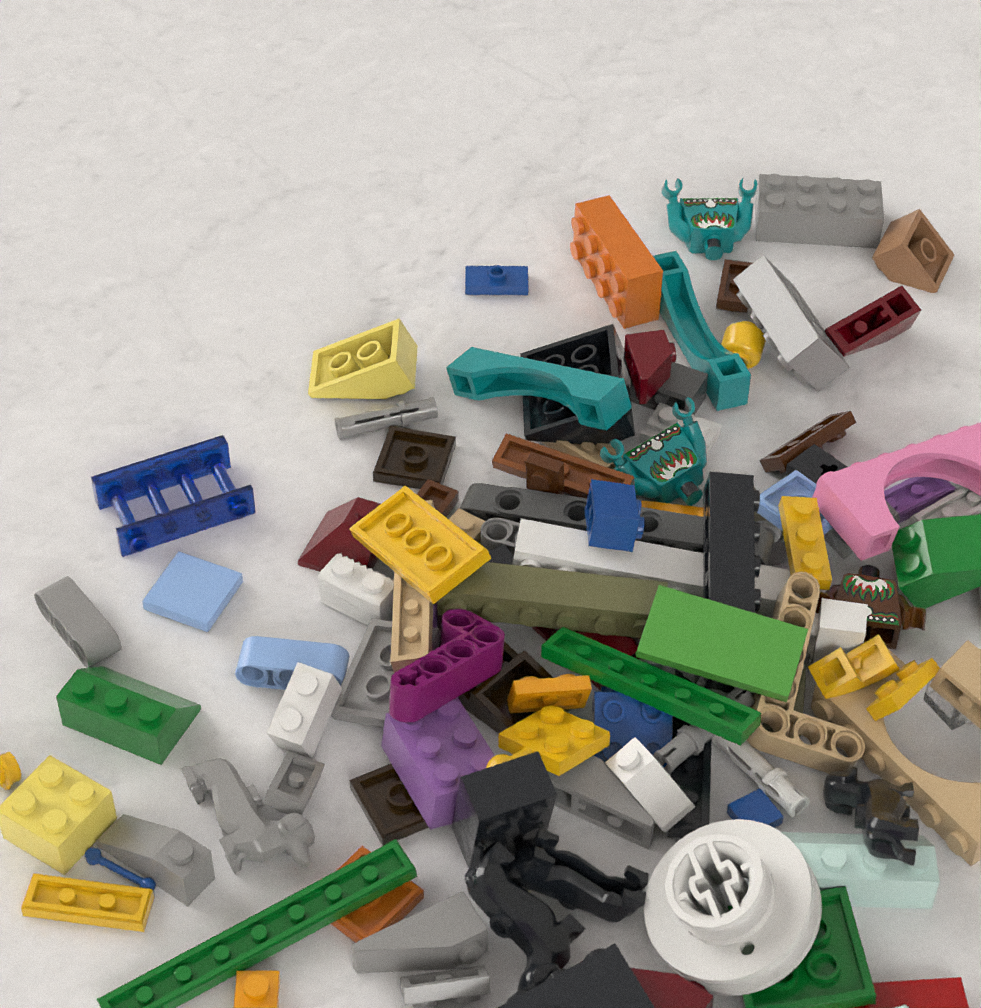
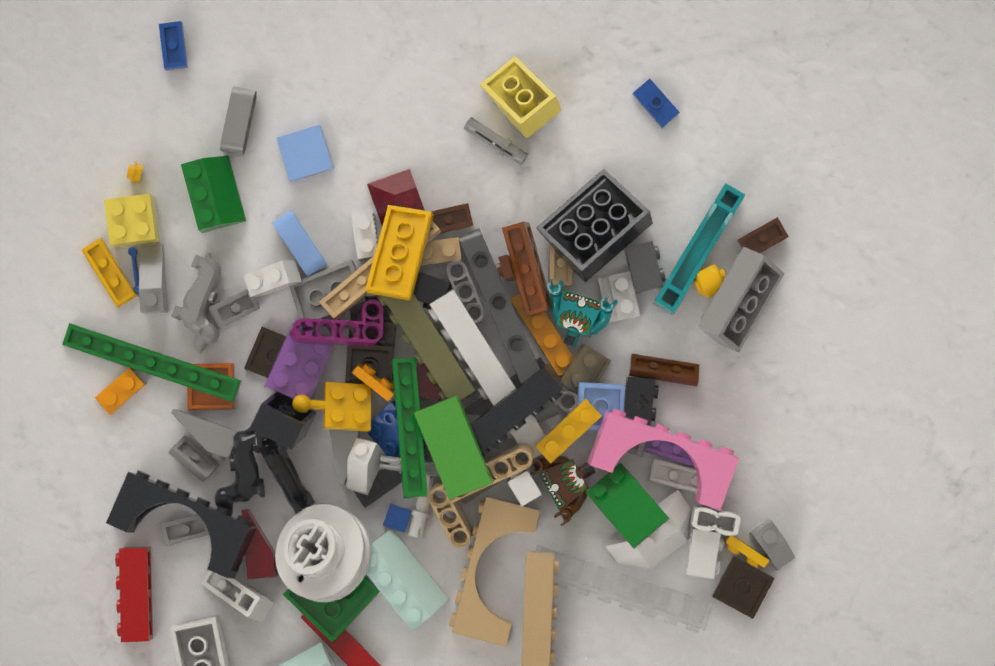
camera: 50 degrees right, 40 degrees up
clear blue fence [91,435,256,557] -> none
dark brown tile [373,426,456,489] -> none
teal arch [446,347,632,430] -> none
orange brick [570,195,663,329] -> none
blue brick [585,479,644,552] -> none
dark red slope [623,330,676,405] -> none
teal torso [662,178,758,261] -> none
light grey brick [755,174,884,248] -> none
yellow slope [808,635,900,699] -> none
black animal [823,766,919,866] -> none
dark red slope [824,285,921,357] -> none
yellow plate [866,658,940,721] -> none
medium nougat slope [872,209,954,293] -> none

